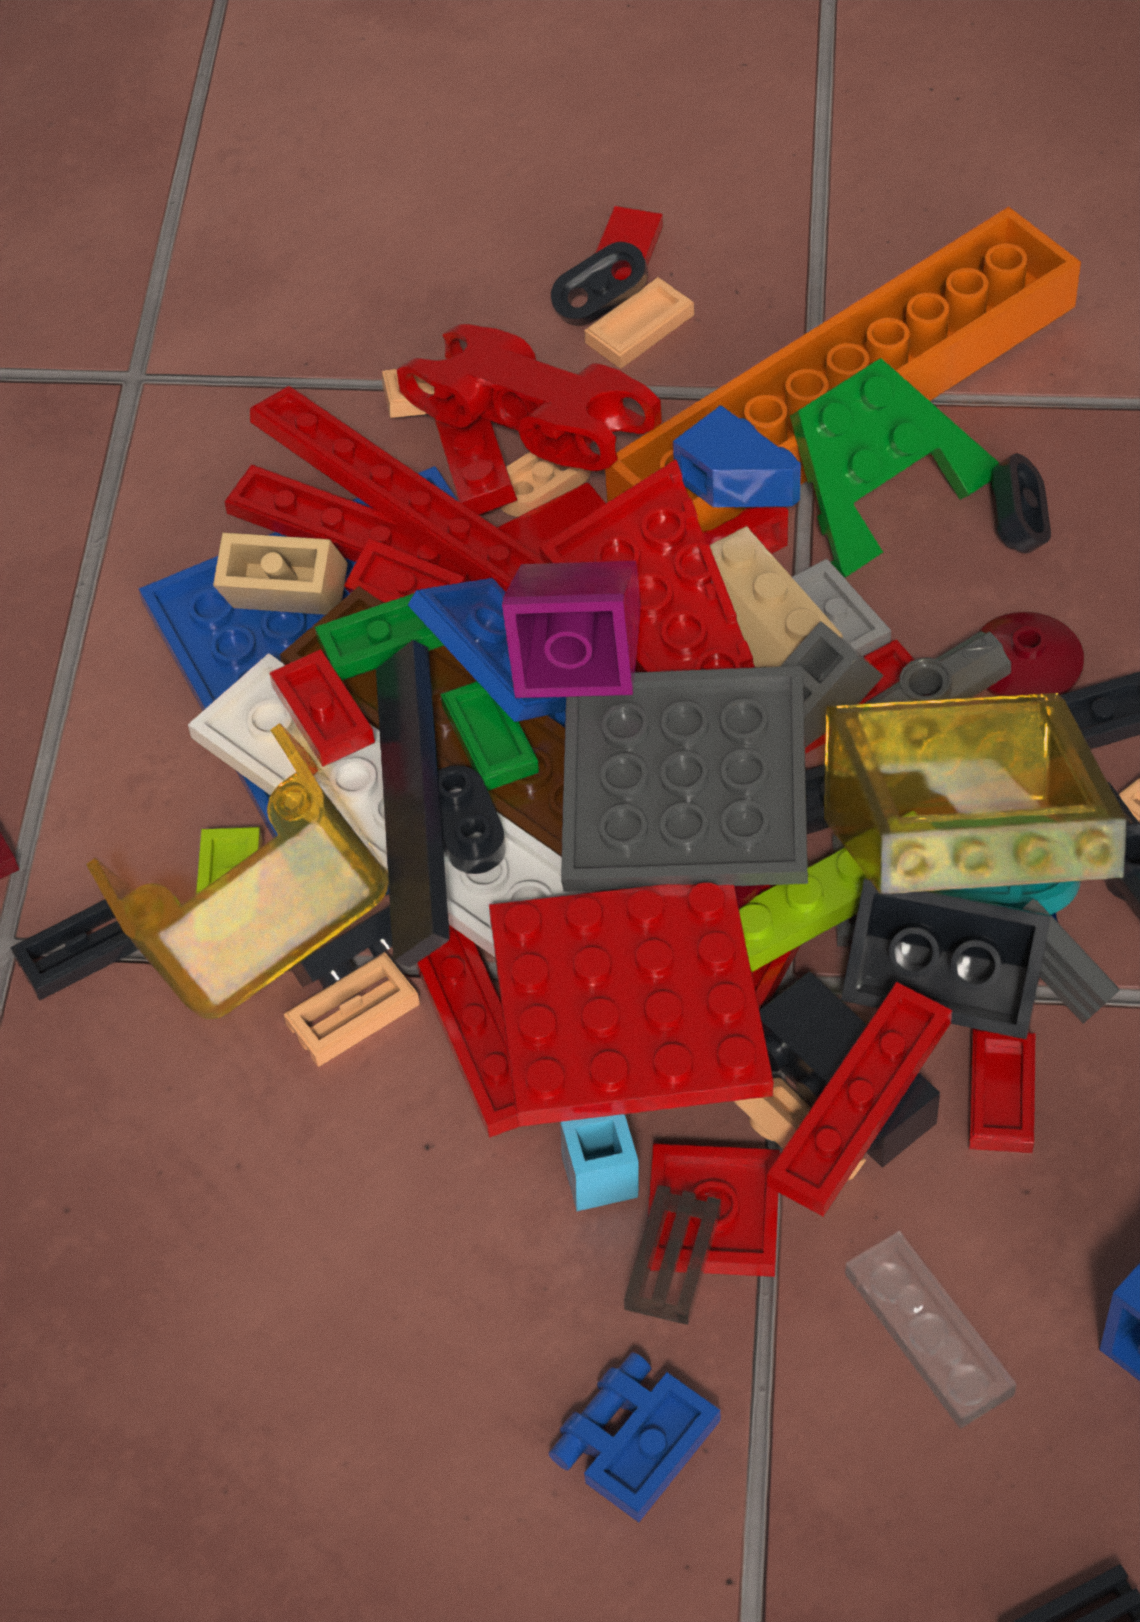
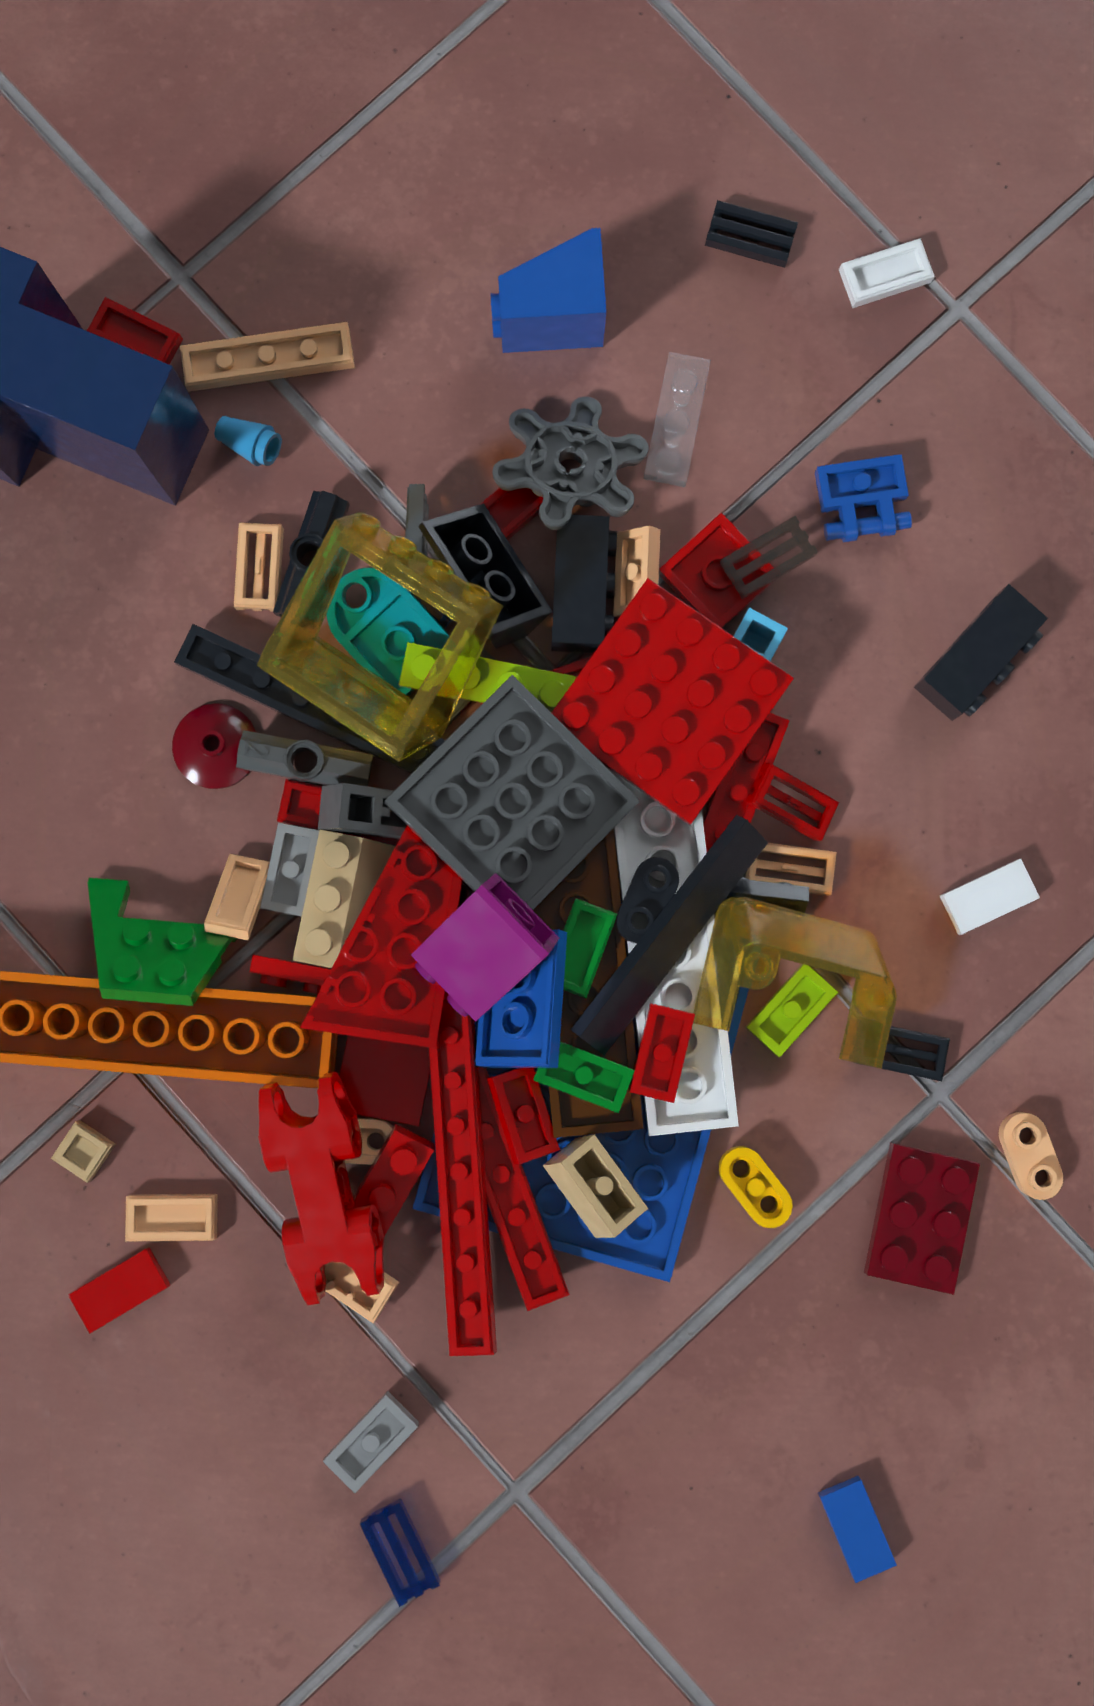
camera: 145 degrees left, 30 degrees up
black plate [551,242,648,325] -> none
blue slope [673,405,801,507] -> none
red plate [767,982,952,1217] -> none
black plate [992,453,1051,554] -> none
none -> tan tile [51,1120,116,1183]
none -> light nougat tile [204,854,270,941]
none -> light grey plate [323,1391,419,1493]
none -> clear blue tile [359,1498,441,1607]
none -> dark grey plate [492,397,649,530]
none -> yellow plate [719,1146,793,1228]
none -> red tile [746,763,840,841]
none -> black brick [914,584,1048,721]
none -> white tile [940,859,1040,935]

